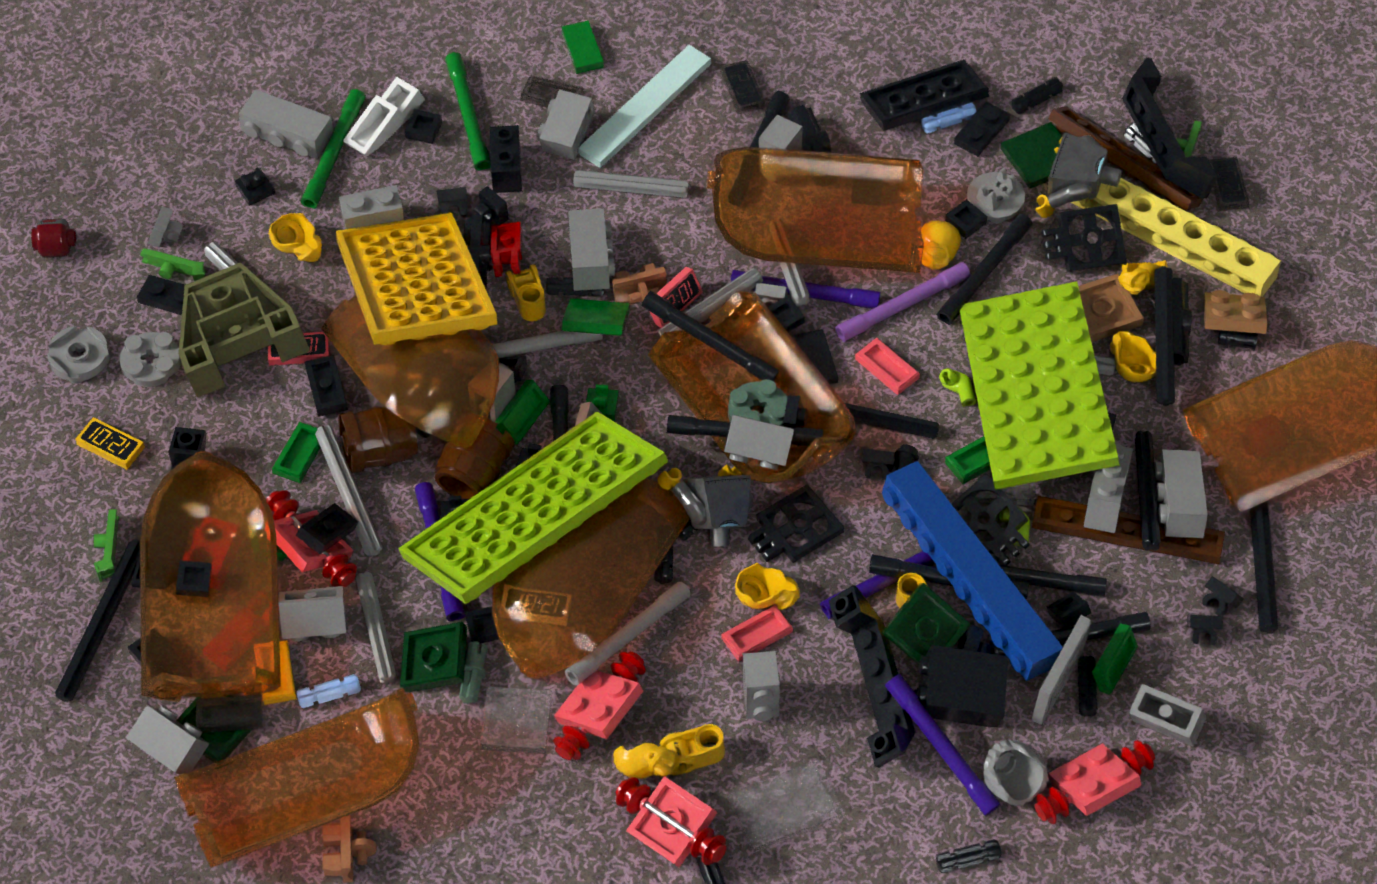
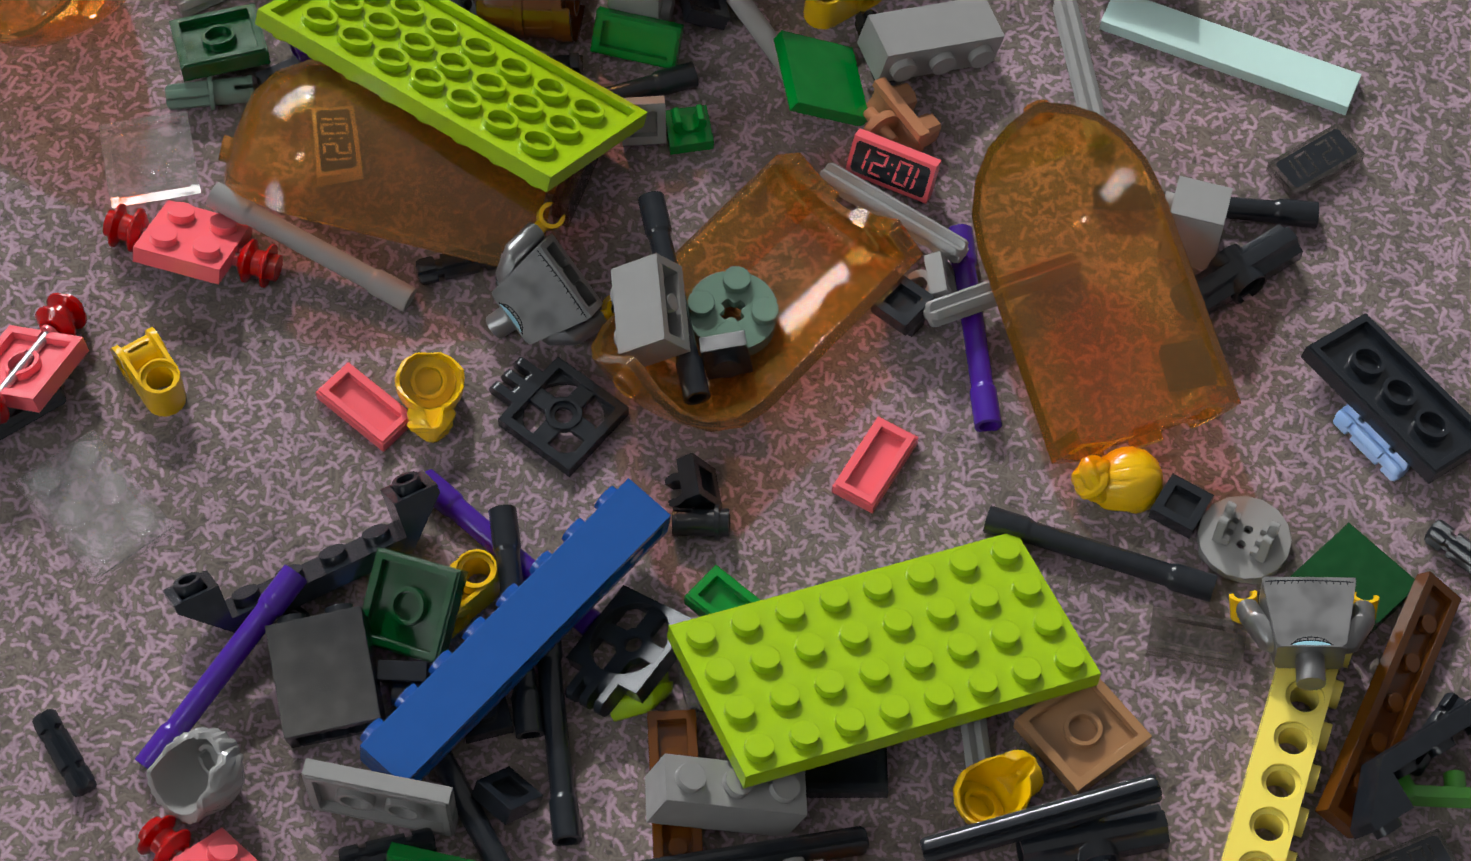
camera: 70 degrees right, 5 degrees up
yellow hair [613,743,675,779] -> none
black piece [641,291,780,381] -> none
light grey brick [743,651,780,721] -> none
black tile [794,329,838,389] -> none
black axle [819,398,939,439] -> none
medium lavender piece [835,262,971,342] -> none
lime arm [939,368,976,407] -> none
black plate [954,101,1010,157] -> none
black piece [1041,204,1127,272] -> none
yellow hair [1118,260,1168,294] -> none

